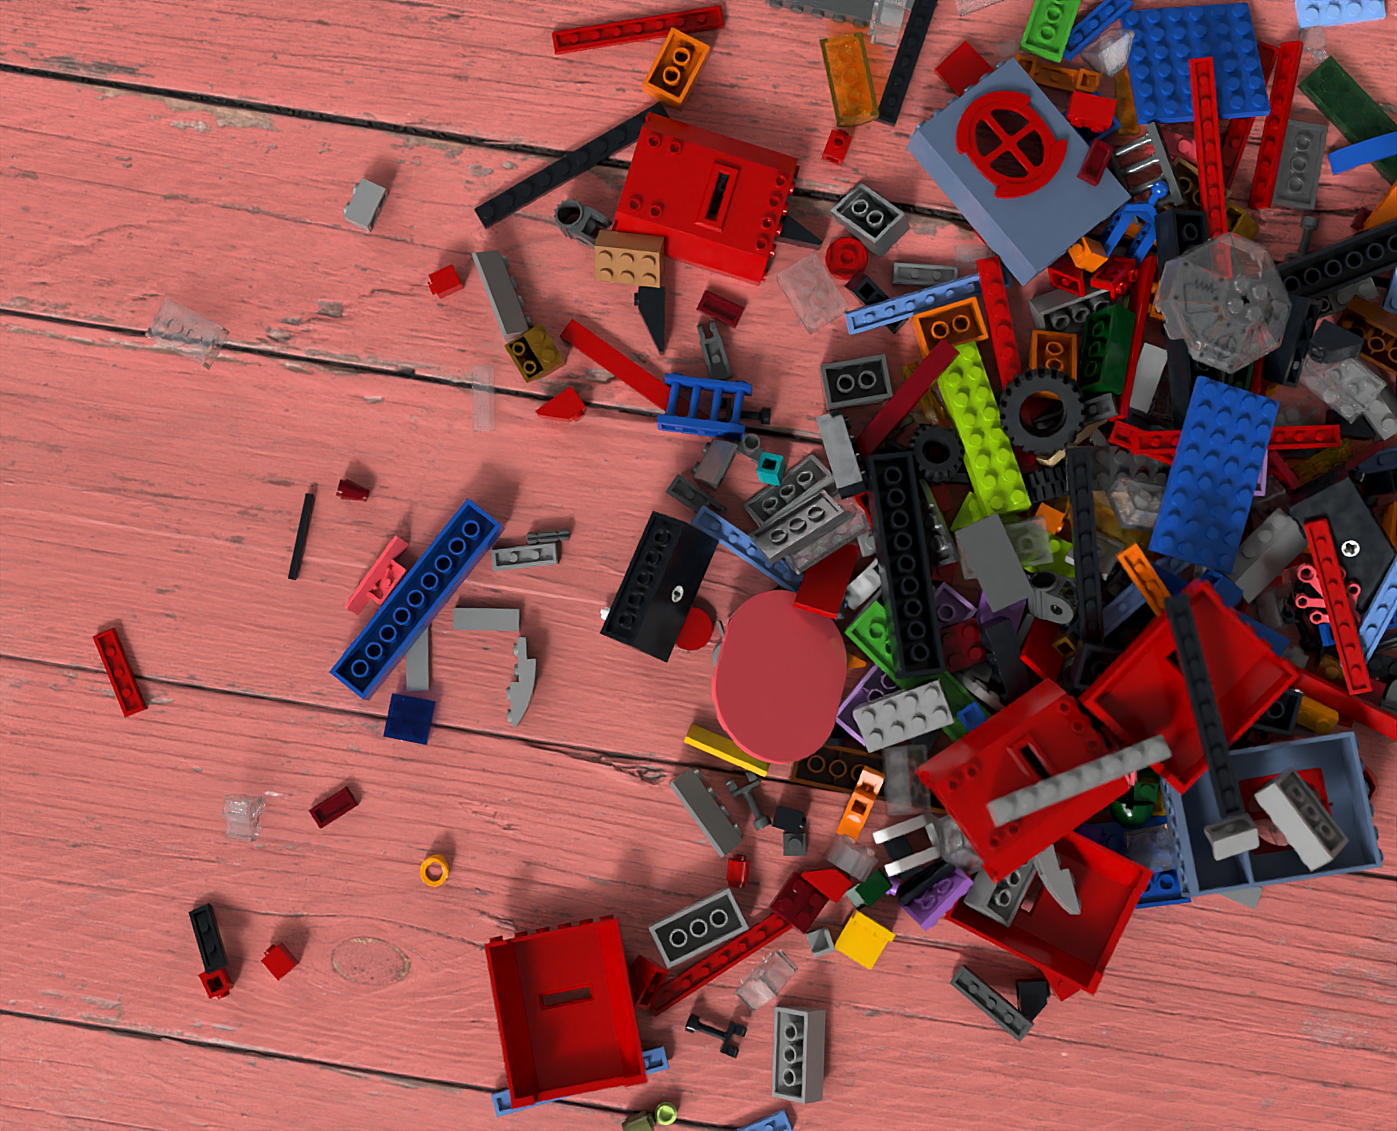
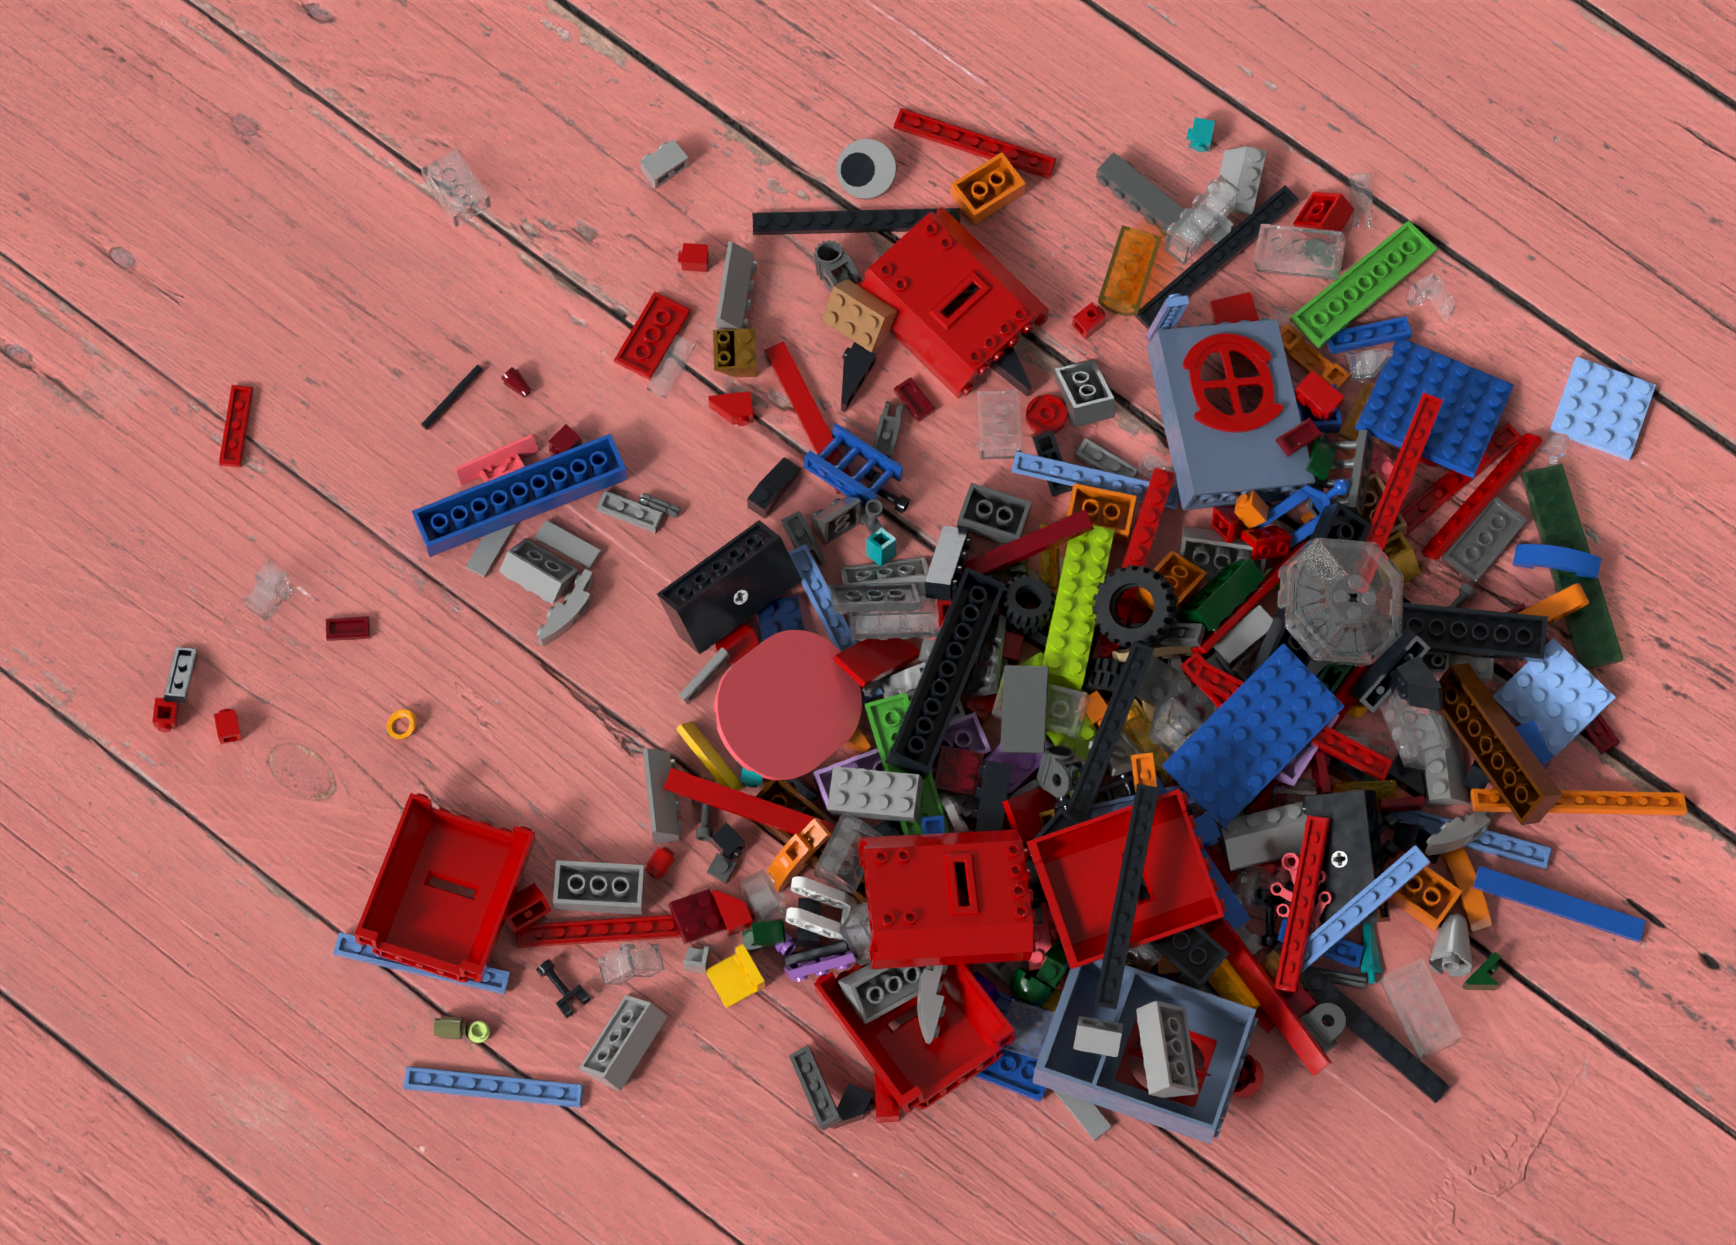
camera: 30 degrees right, 15 degrees down
clear blue plate [383,693,436,745] -> none
light grey brick [987,734,1172,827] -> none
none -> light grey slope [499,538,579,604]
none -> dark red brick [548,424,582,456]
none -> red tile [614,291,691,380]
none -> red tile [664,768,836,847]
none -> light grey tile [679,648,730,704]
none -> black slope [747,458,801,519]
none -> dark blue plate [757,596,804,642]
none -> light grey piece [836,139,897,200]
none -> medium blue plate [1147,293,1189,341]
none -> dark green slope [1306,438,1336,480]

